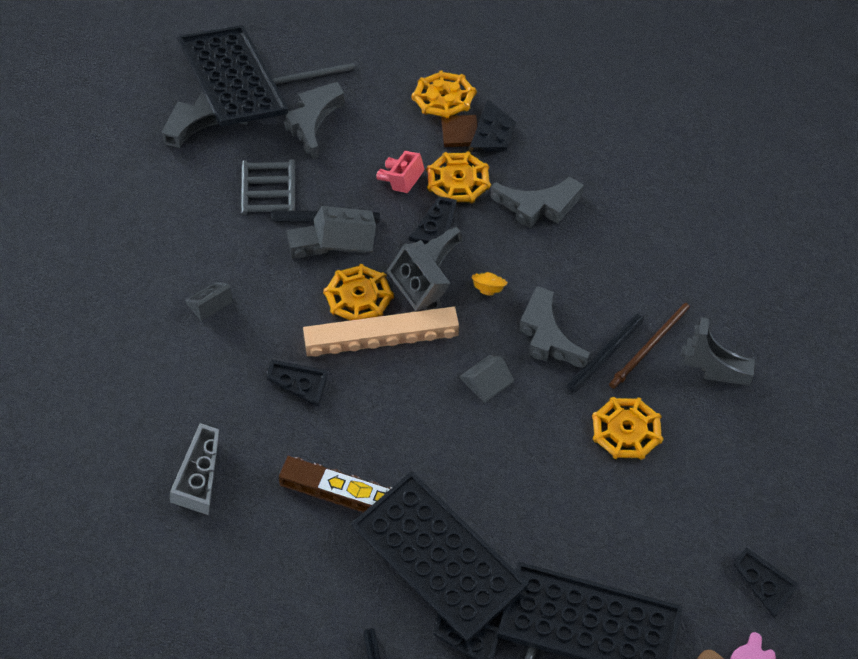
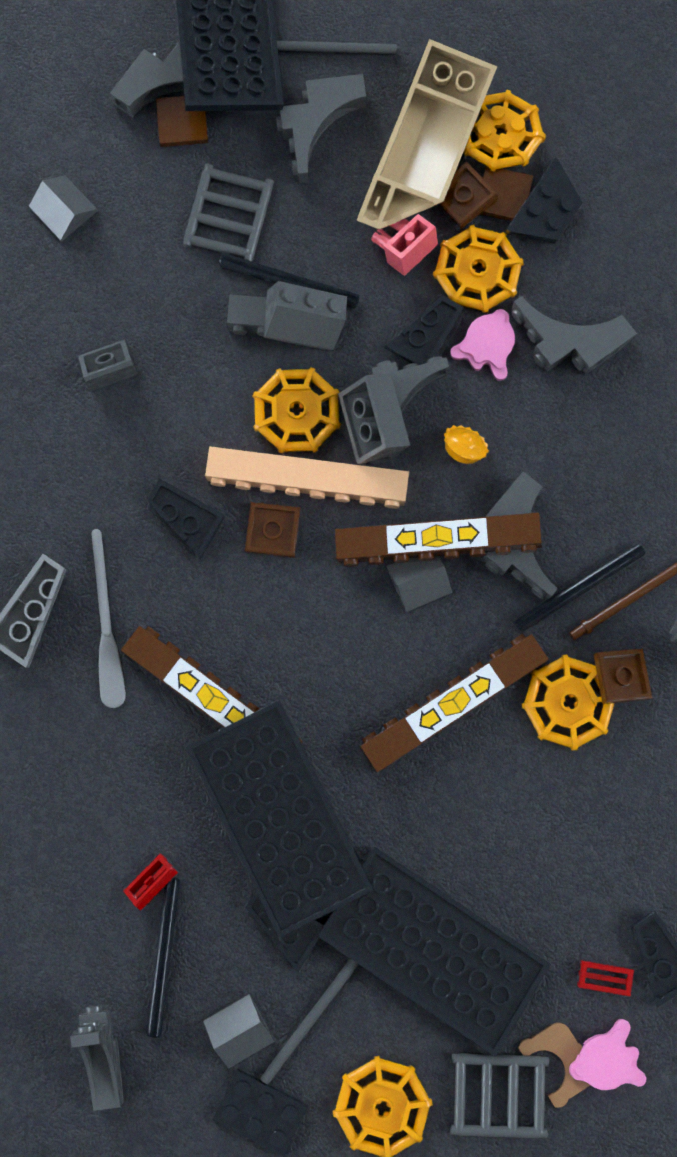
camera: 15 degrees right, 25 degrees up
none -> slope [29,175,98,242]
none -> light grey piece [92,529,126,708]
none -> red tile [124,853,178,910]
none -> reddish brown tile [156,96,208,147]
none -> reddish brown tile [245,502,301,558]
none -> reddish brown brick [335,512,542,567]
none -> tan slope [357,39,497,230]
none -> brick [360,634,549,773]
none -> reddish brown tile [438,162,499,229]
none -> bright pink tile [450,309,515,381]
none -> red tile [577,960,634,996]
none -> reddish brown tile [593,649,652,704]

